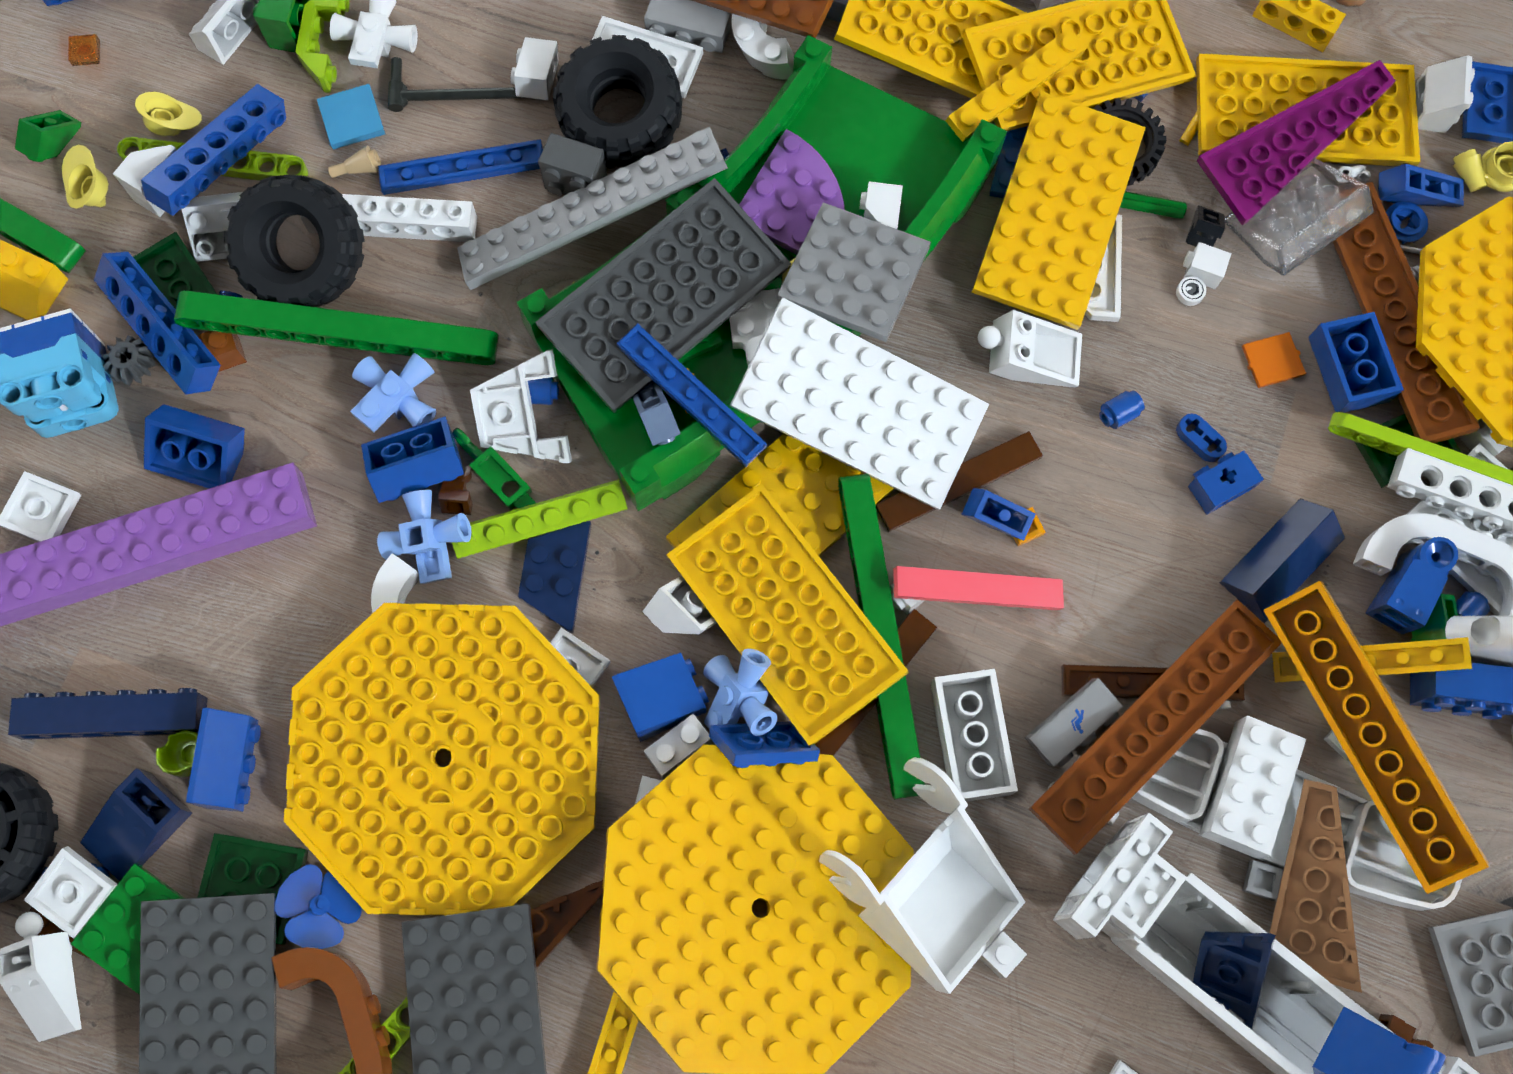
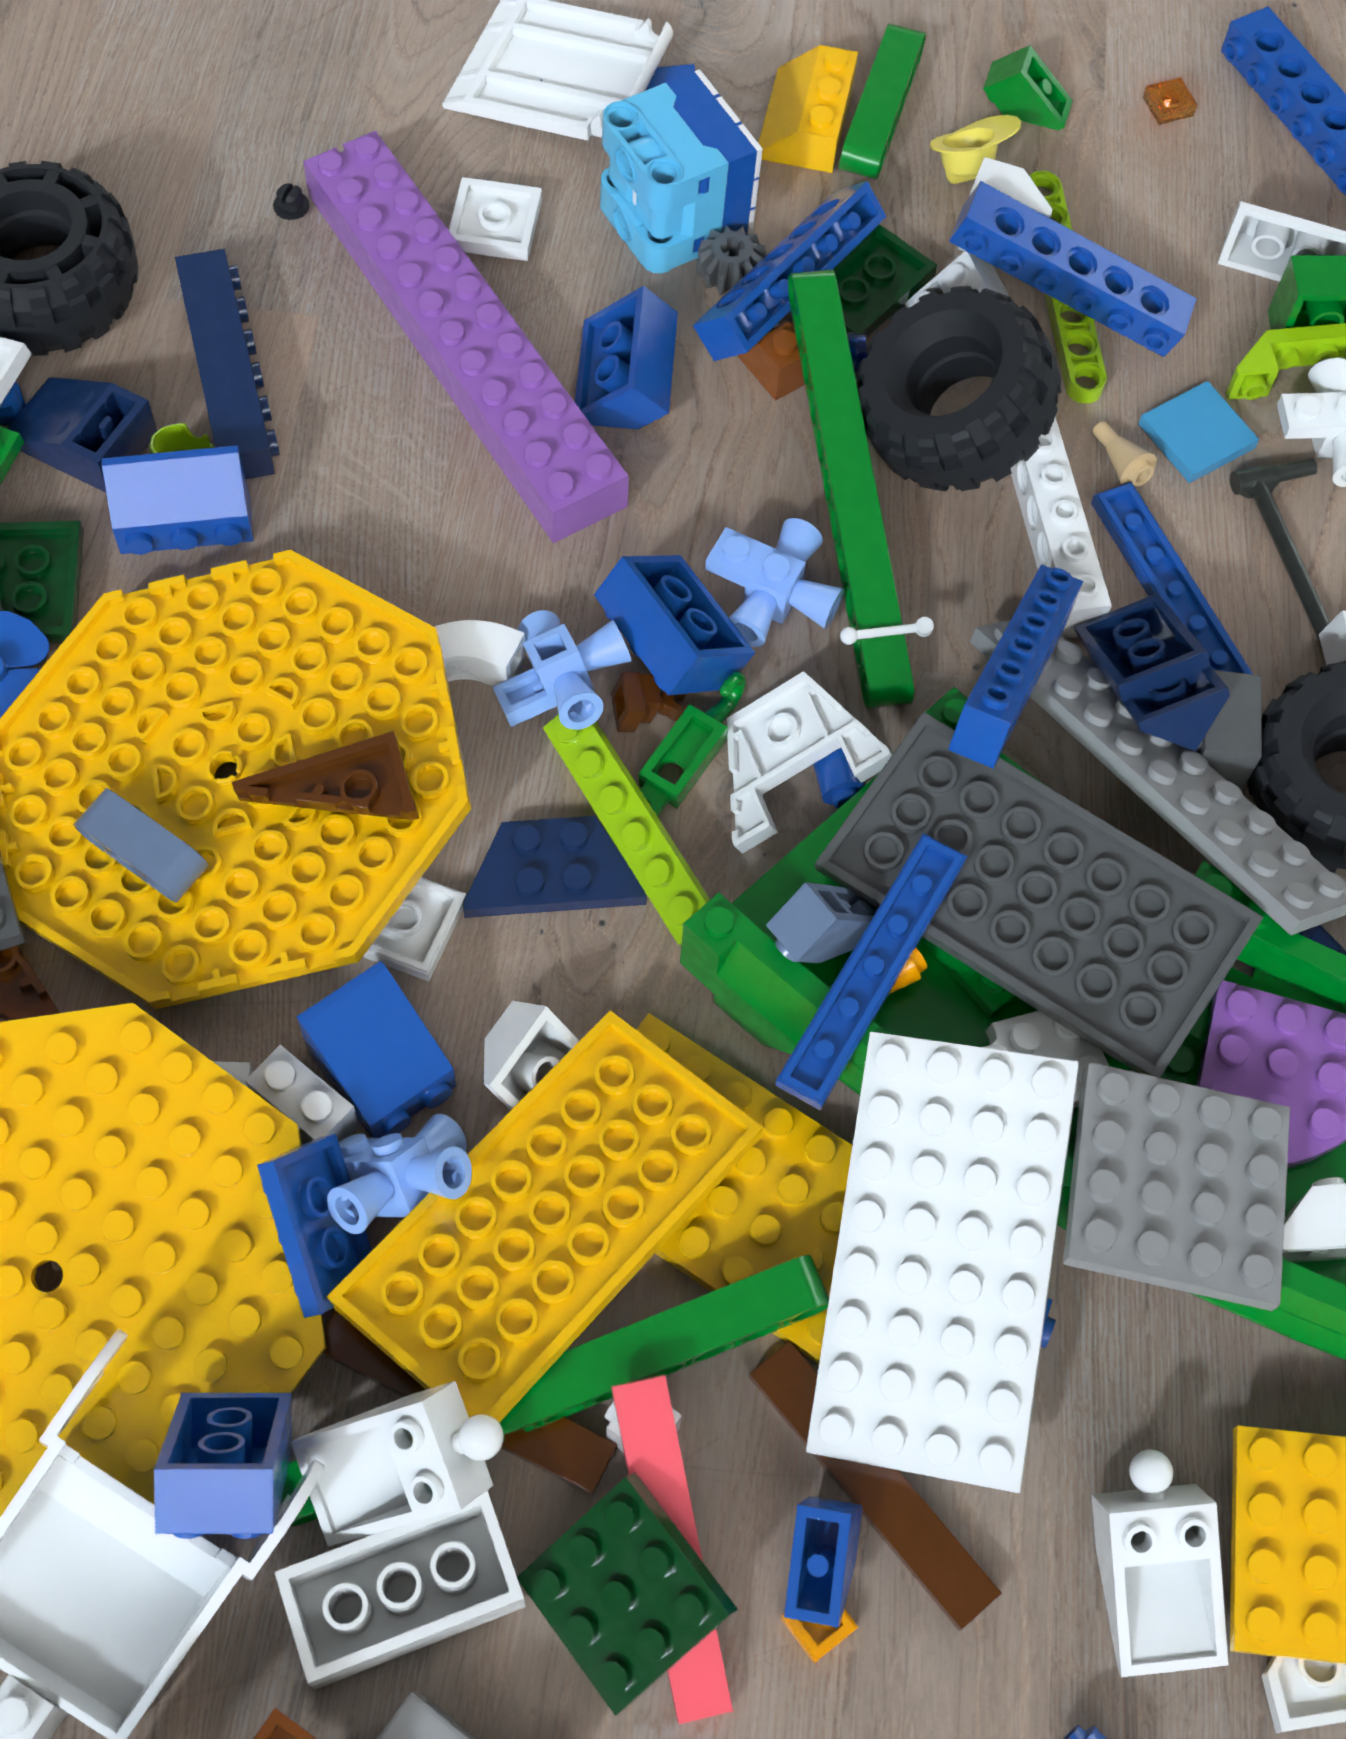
camera: 75 degrees right, 10 degrees down
light yellow piece [135,92,202,136] -> none
none -> sand blue beam [73,788,209,903]
none -> blue brick [154,1393,292,1539]
none -> reddish brown wing [232,731,419,820]
none -> white slope [290,1381,503,1547]
none -> dark green plate [517,1472,738,1716]
none -> white hinge [840,617,934,645]
none -> blue brick [948,564,1084,769]
none -> dark blue slope [1074,593,1230,751]

